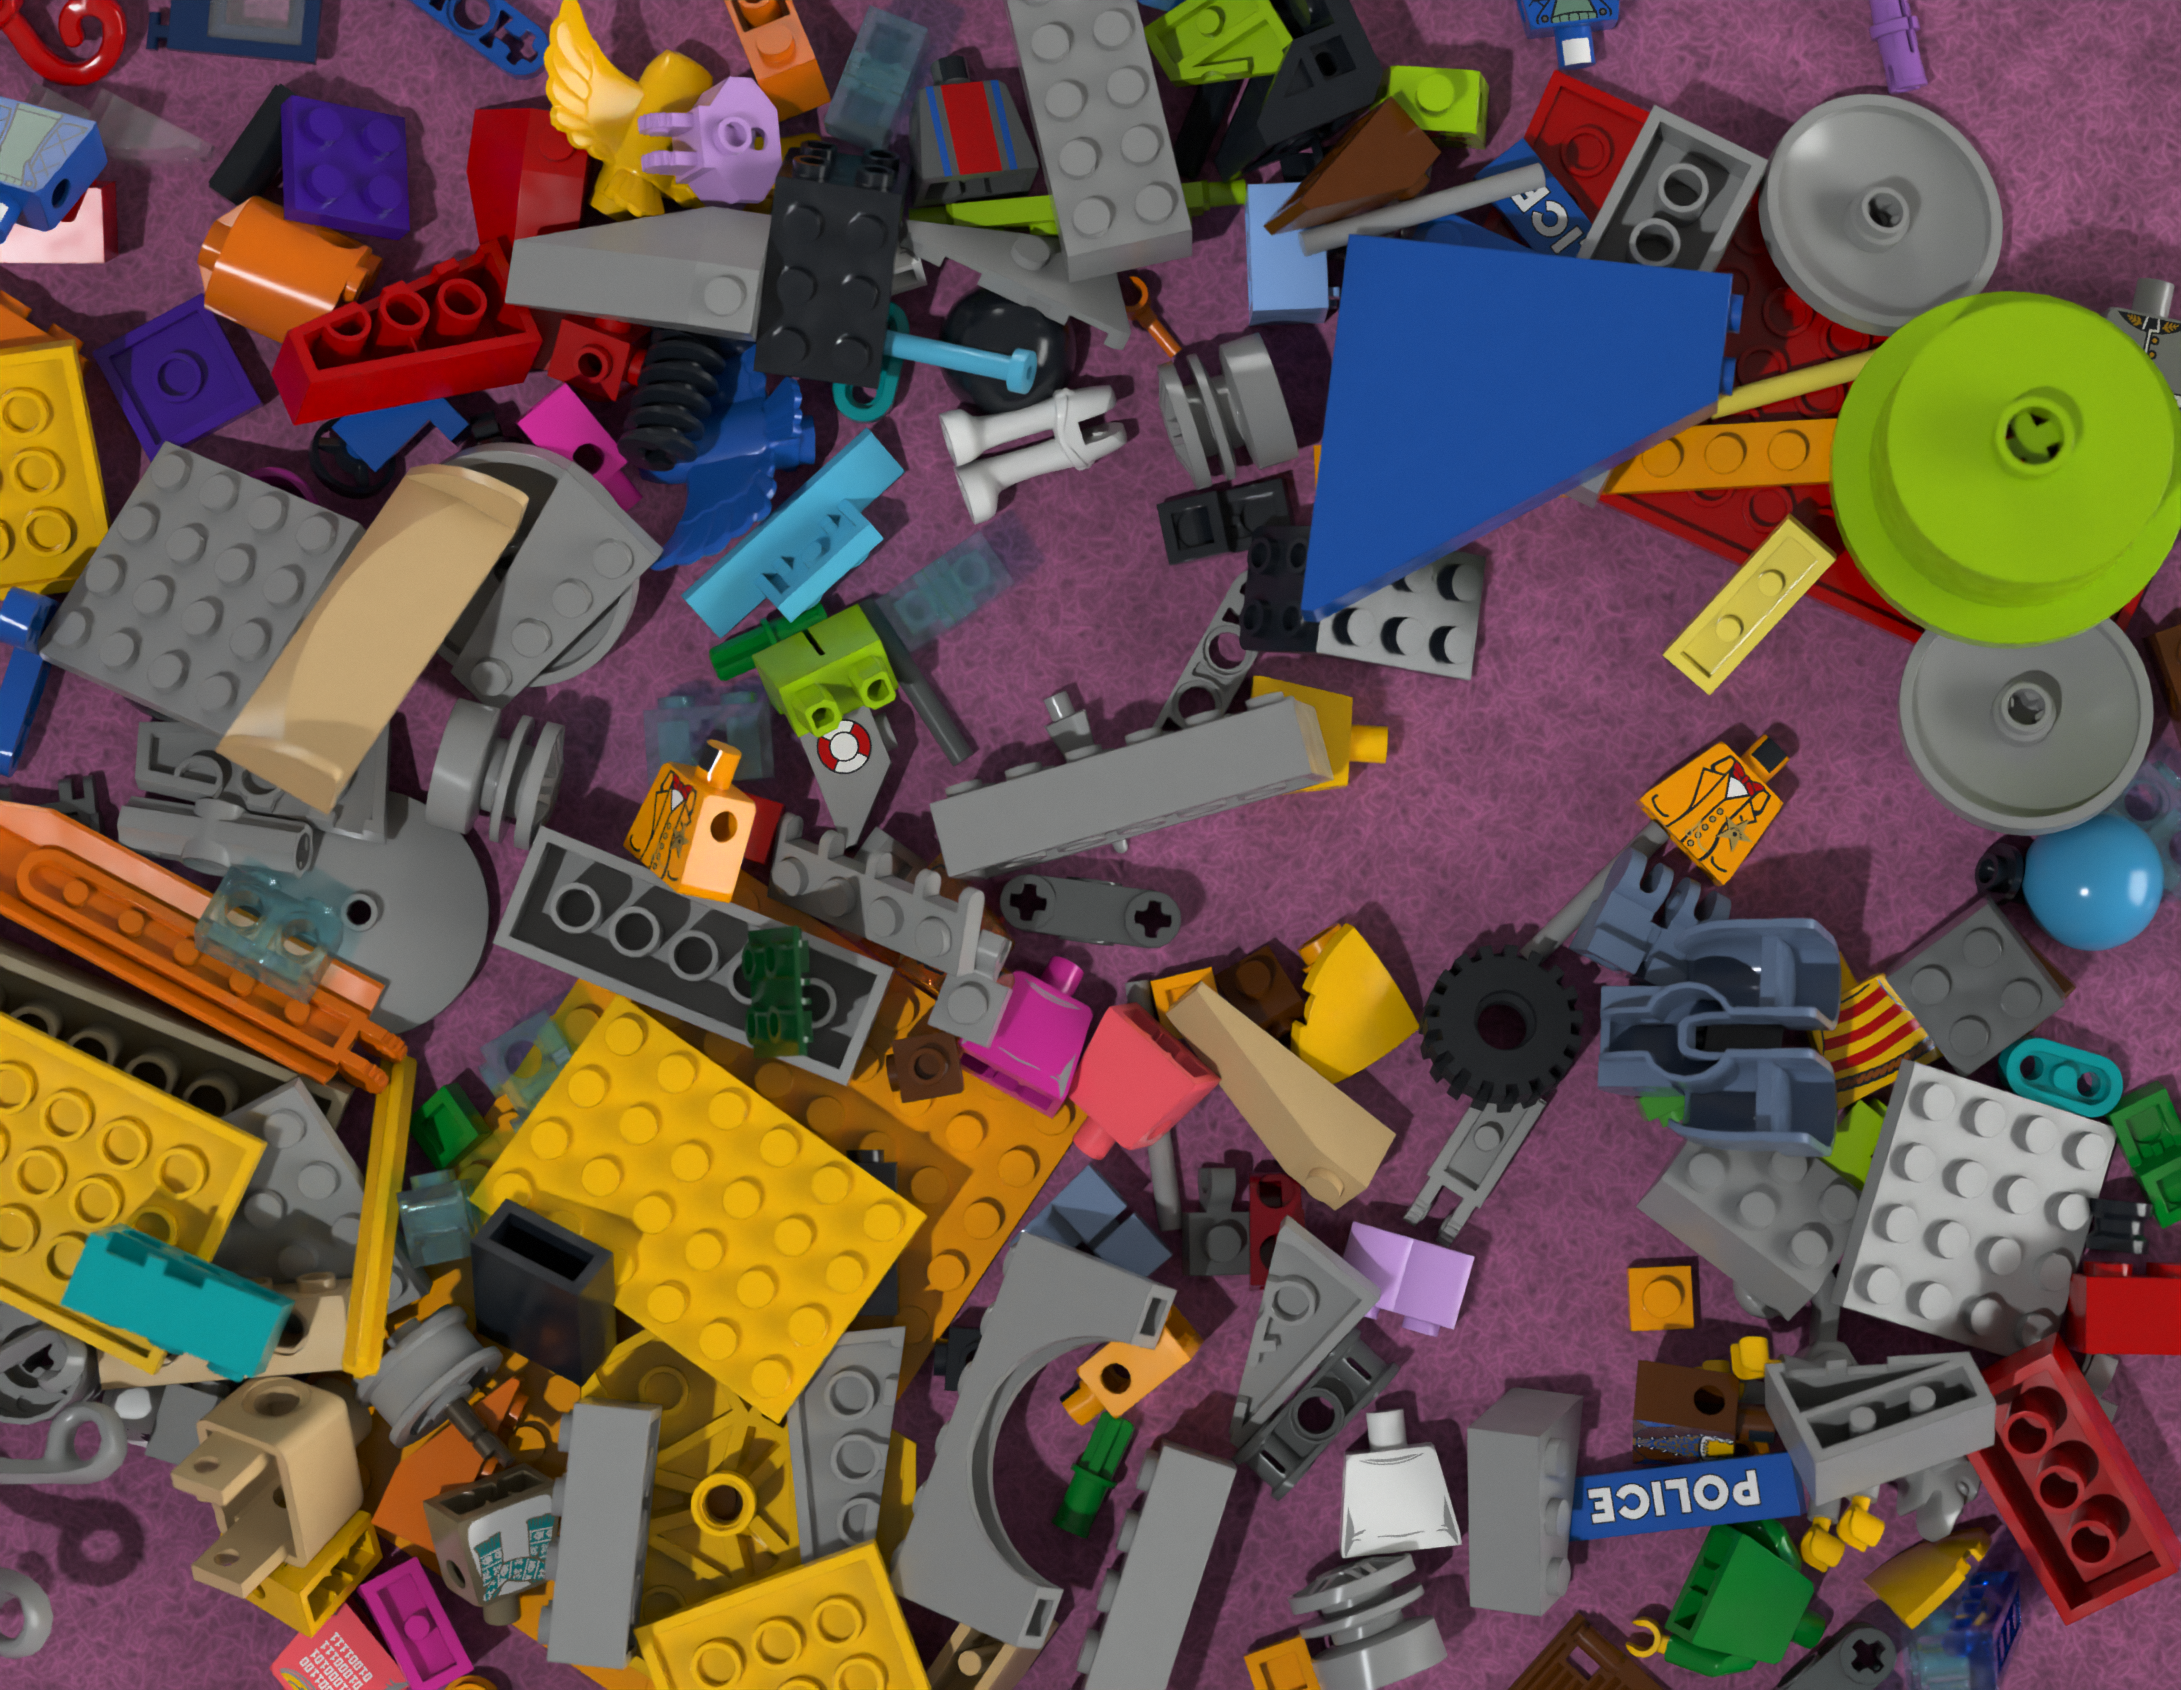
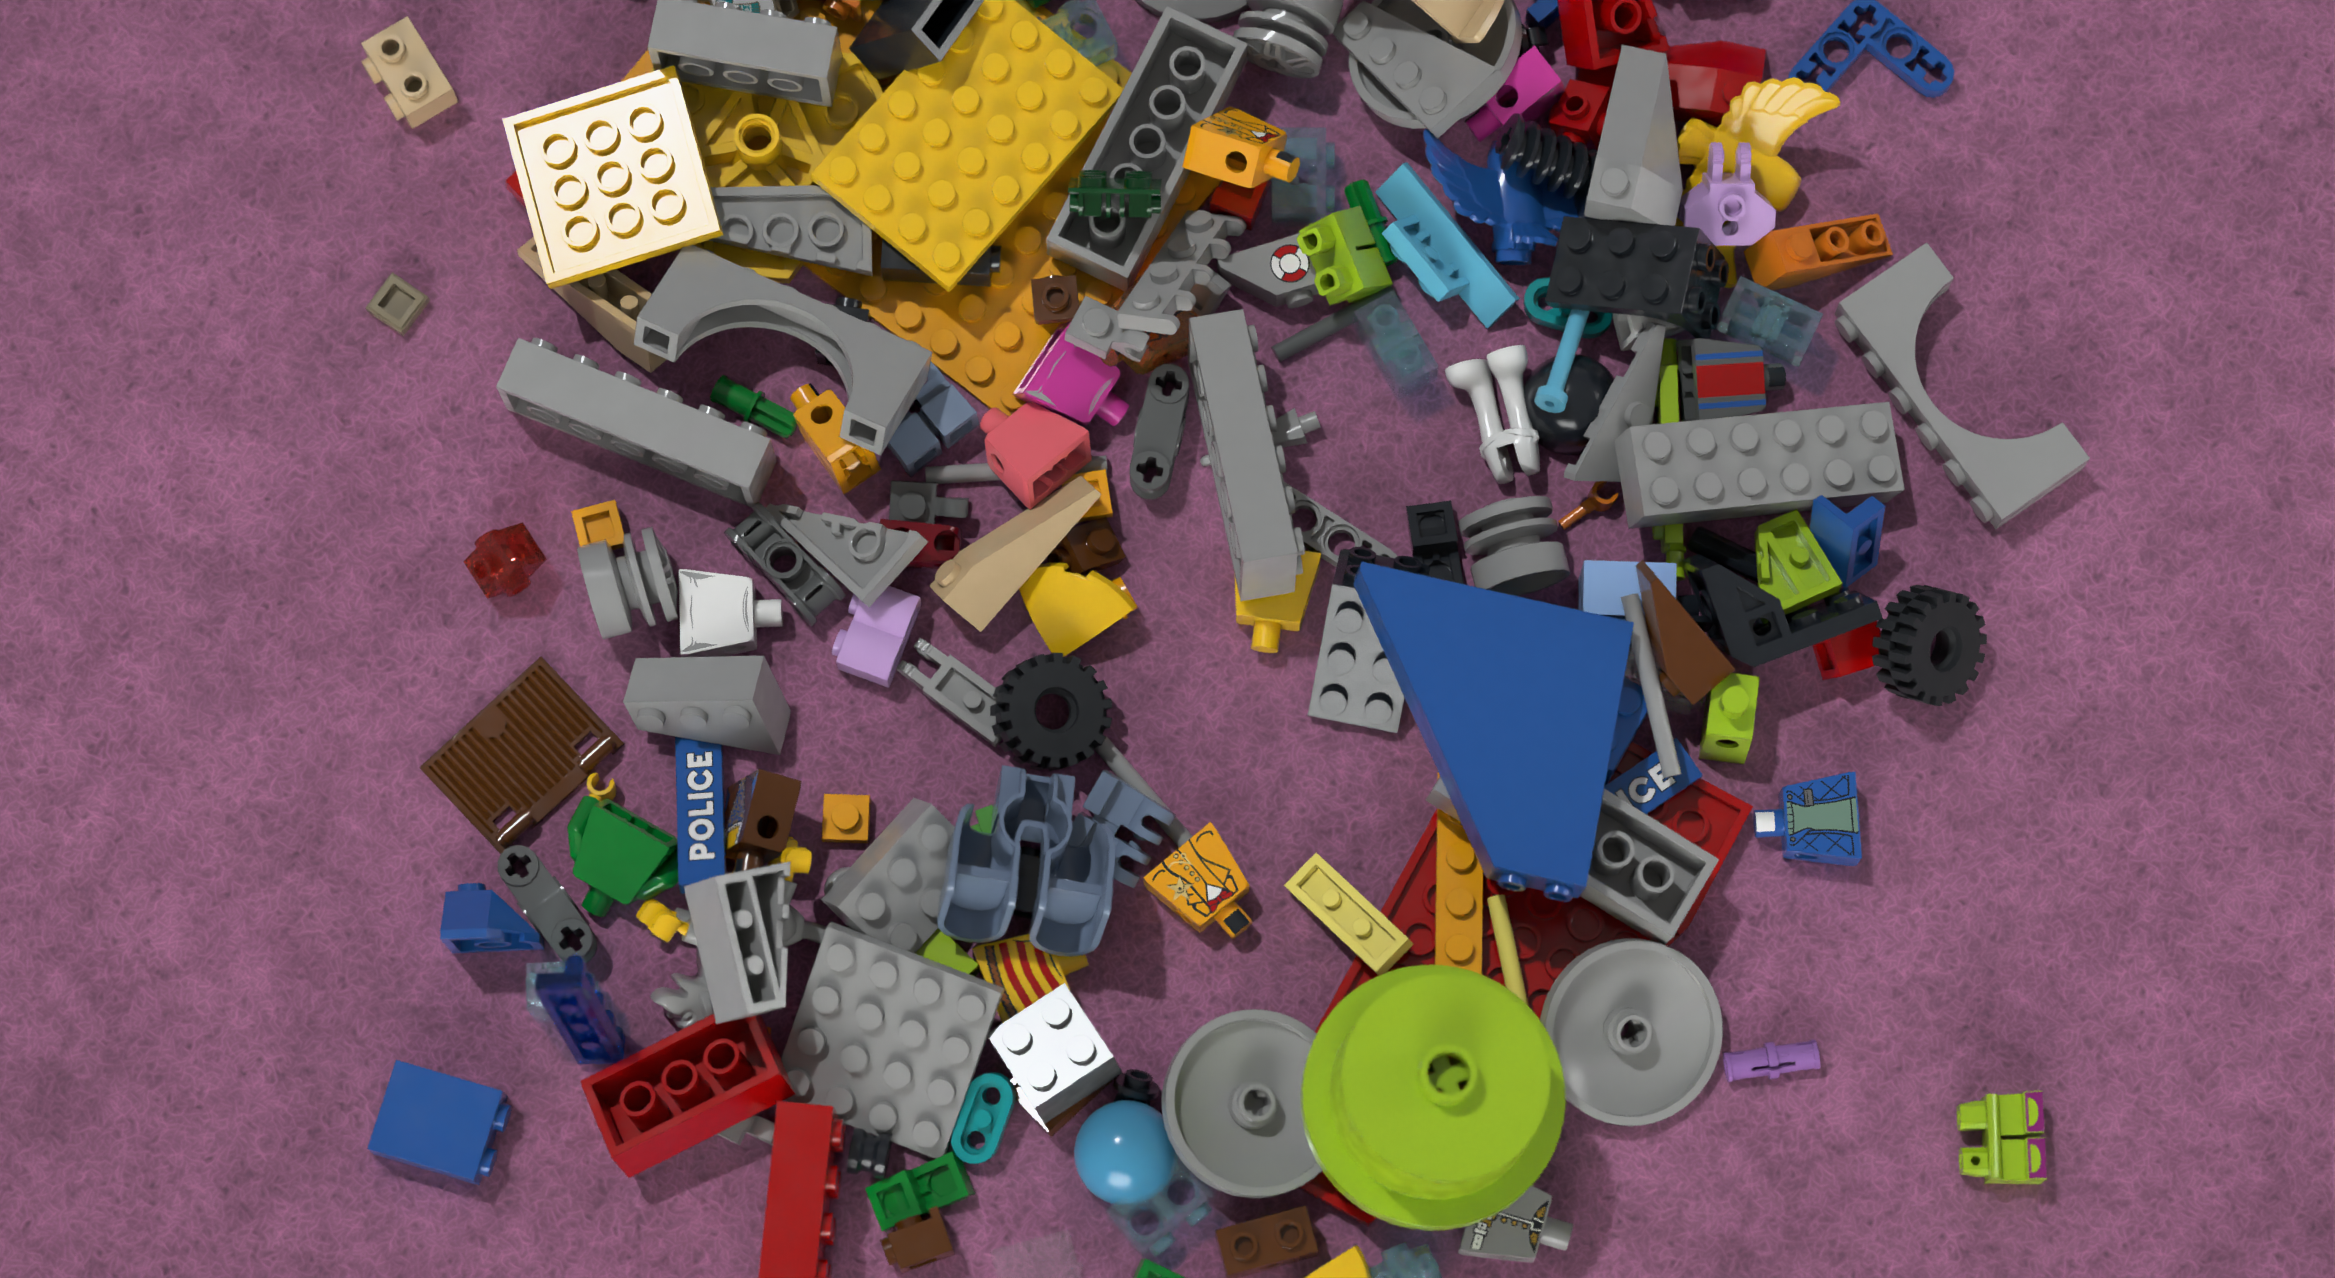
camera: 95 degrees right, 10 degrees down
yellow brick [1863,1527,1992,1630] -> none

